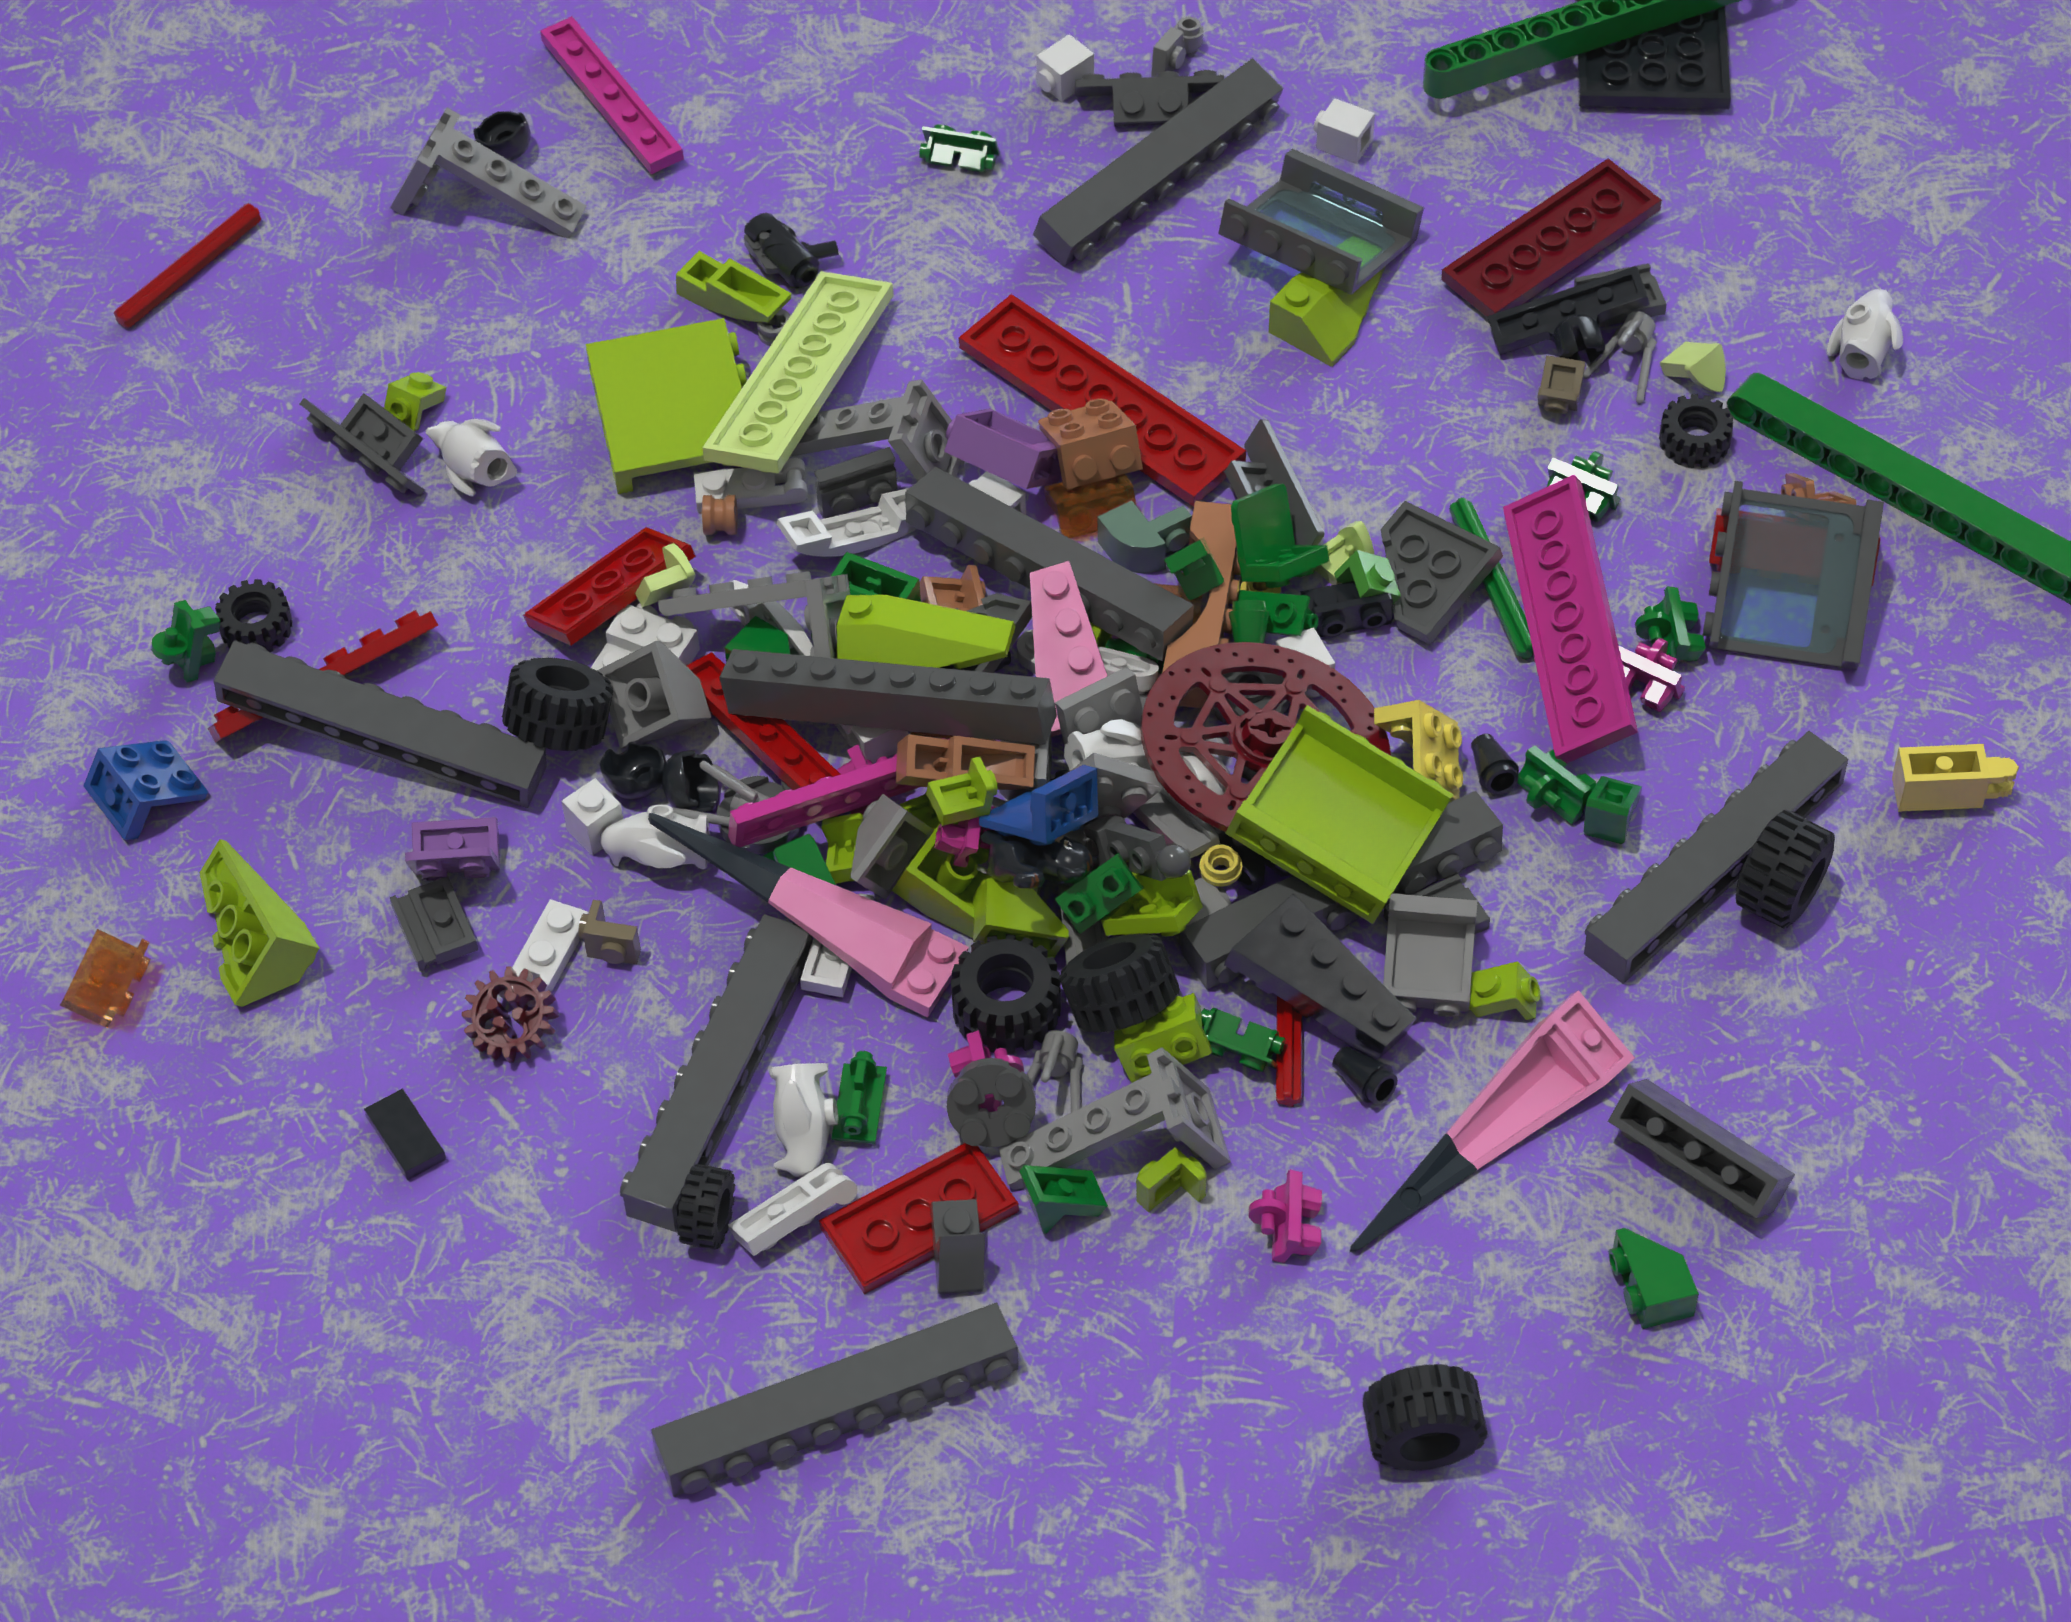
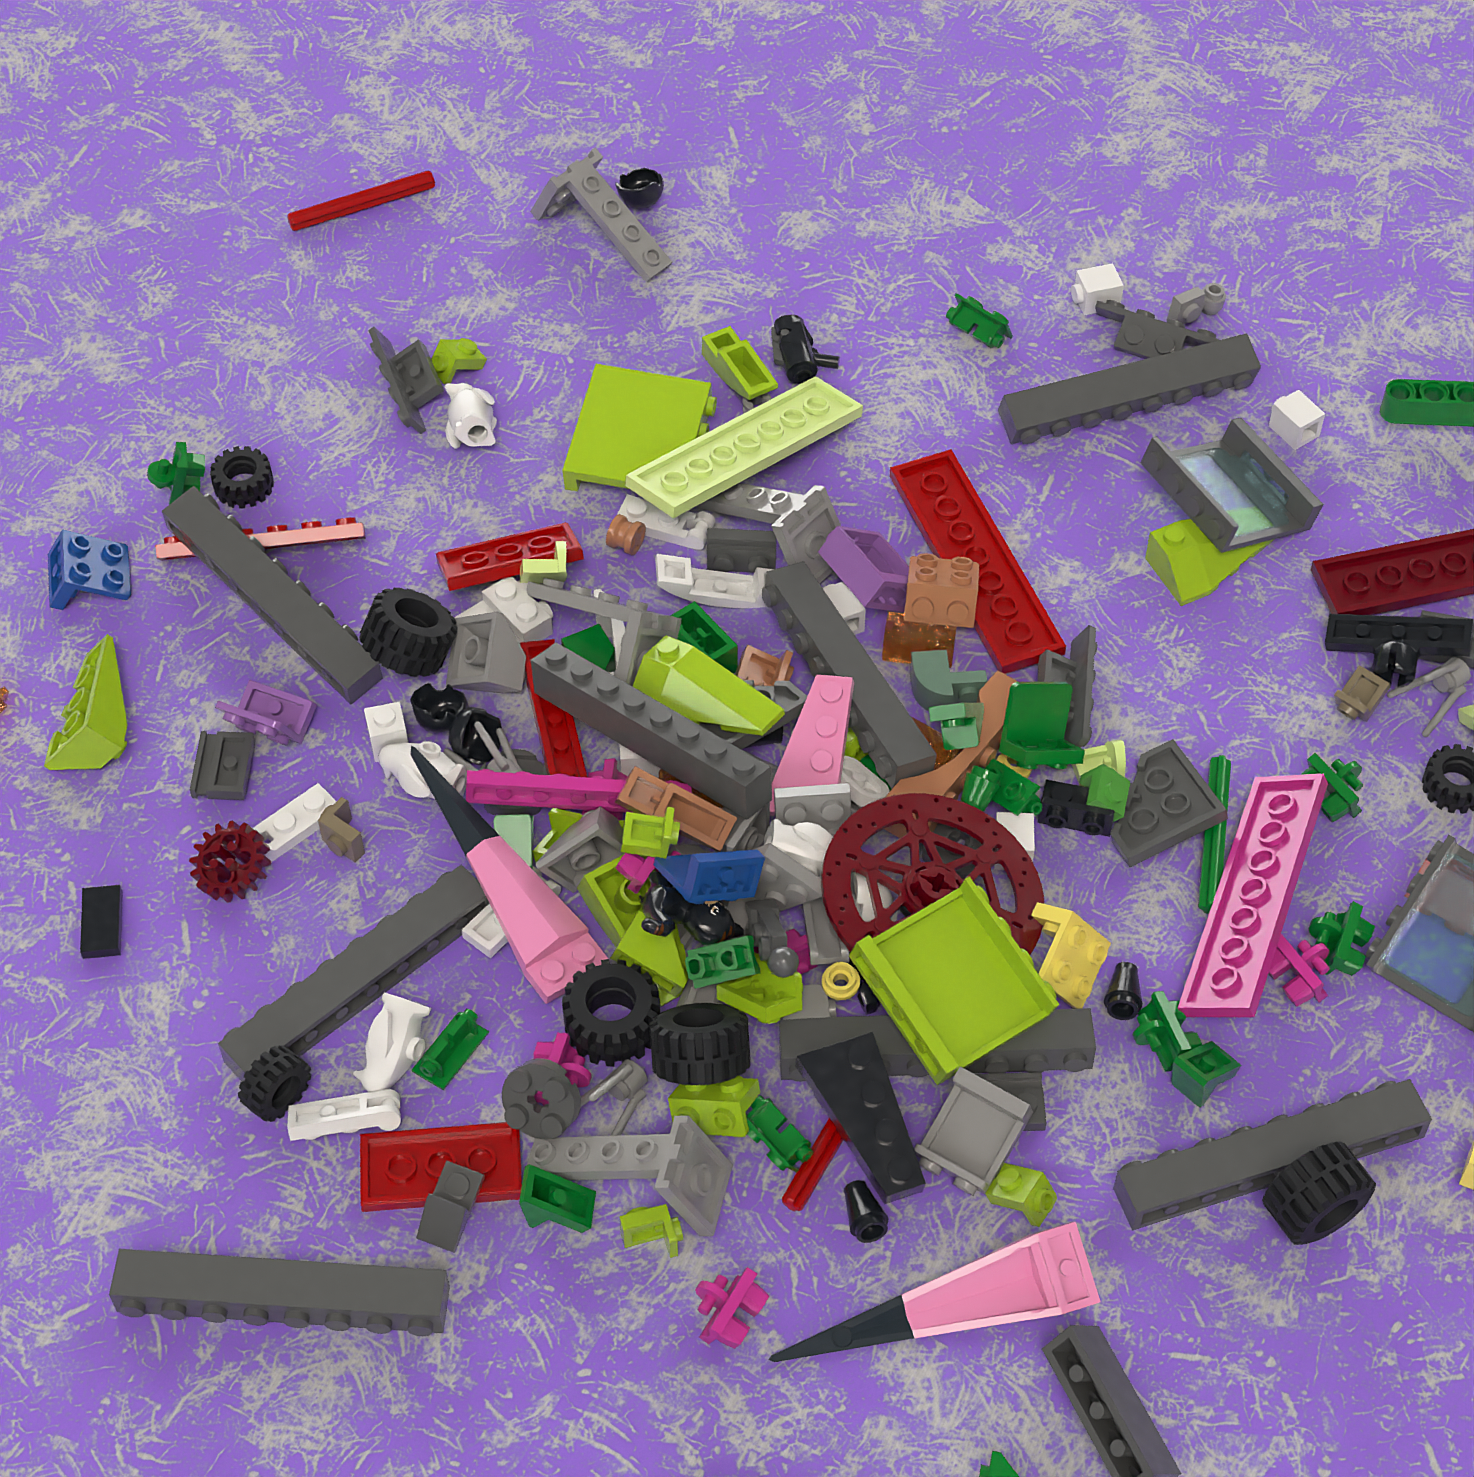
camera: 25 degrees right, 0 degrees up
dark pink plate [540,16,684,175] -> none

